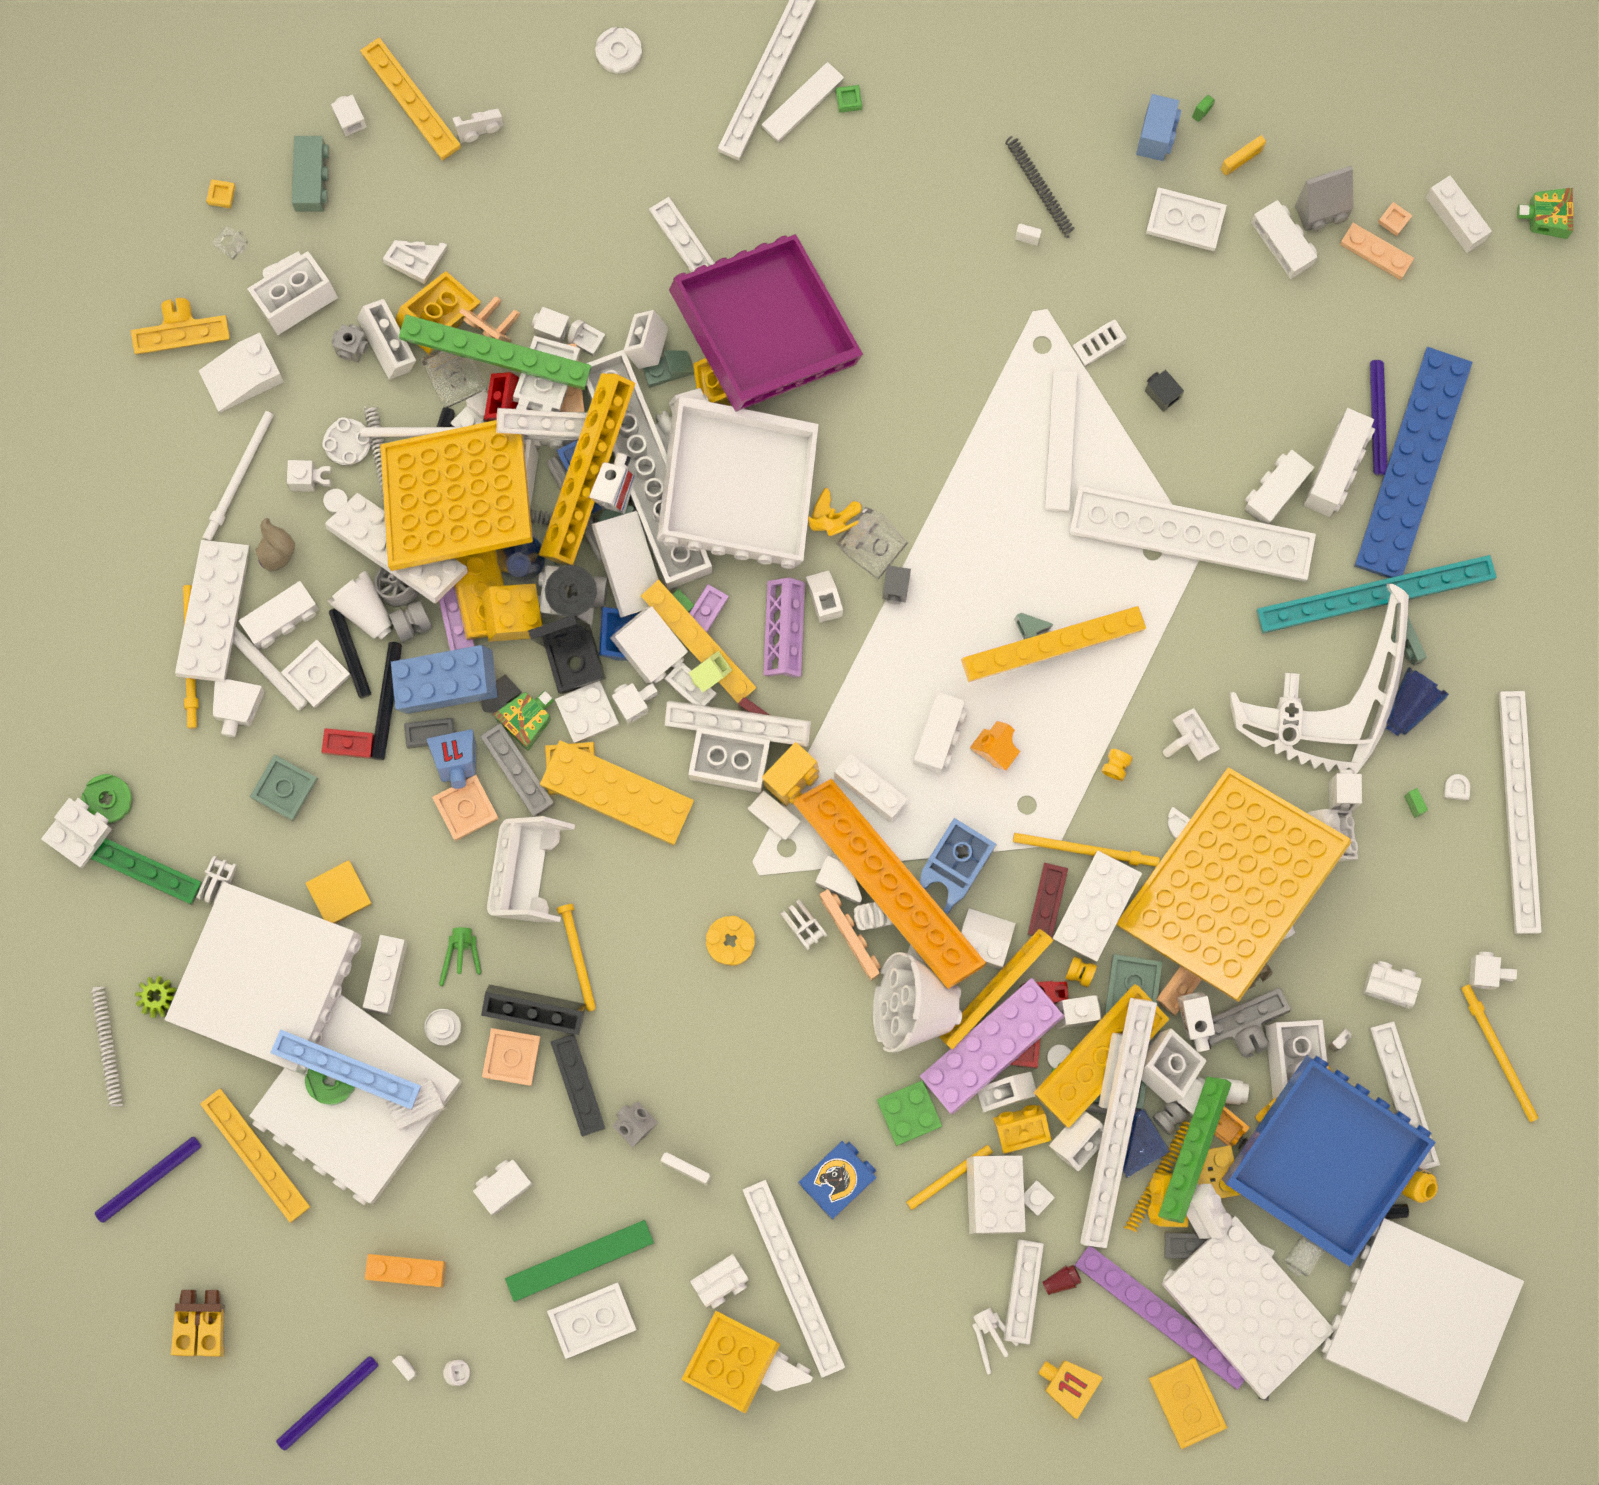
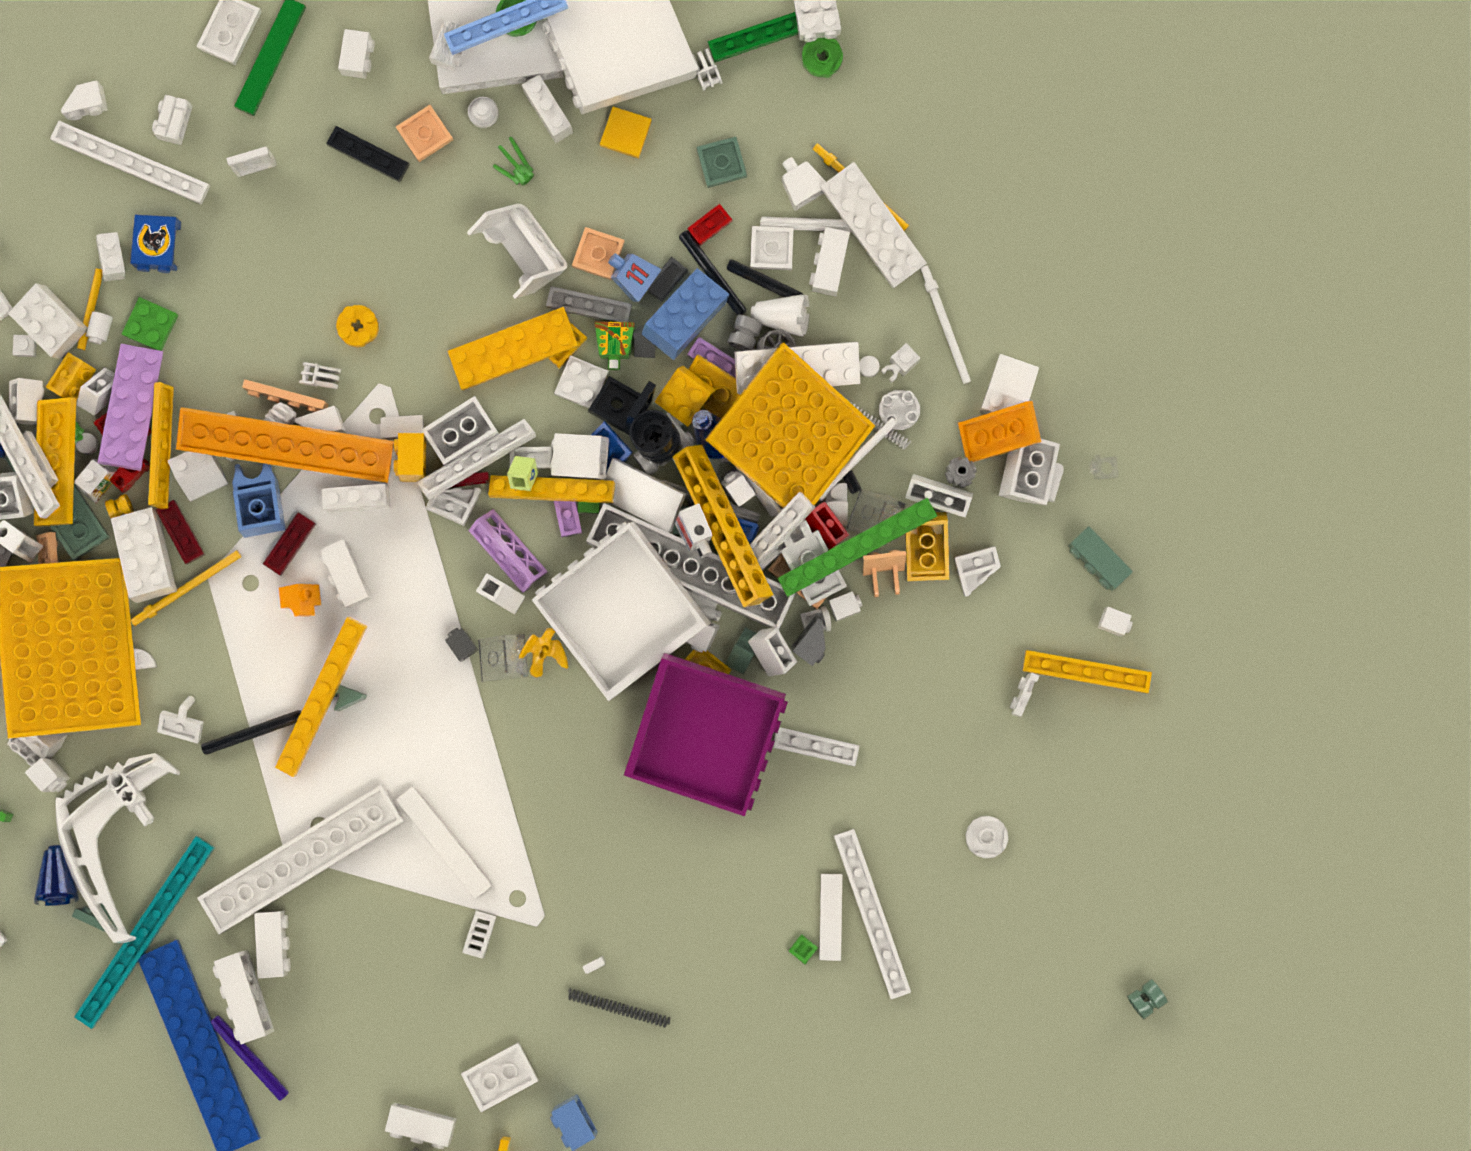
camera: 140 degrees right, 5 degrees up
yellow plate [131,298,231,355] -> none
yellow plate [206,179,236,209] -> none
dark tan hair [255,518,295,572] -> none
black brick [481,984,586,1035] -> none
yellow bar [556,904,596,1012] -> none
white brick [612,683,658,724] -> none
light grey brick [612,1101,658,1147] -> none
yellow plate [681,1311,780,1413] -> none
white cone [873,952,962,1053] -> none
yellow wheel [1101,749,1133,781] -> none
black brick [1145,369,1184,412] -> none
none -> white brick [86,312,113,345]
none -> white brick [96,232,125,281]
none -> black axle [201,710,301,755]
none -> dark red tile [263,512,316,576]
none -> white wing [426,488,482,526]
none -> white brick [721,471,756,507]
none -> dark grey slope [791,614,826,666]
none -> light orange plate [958,401,1041,463]

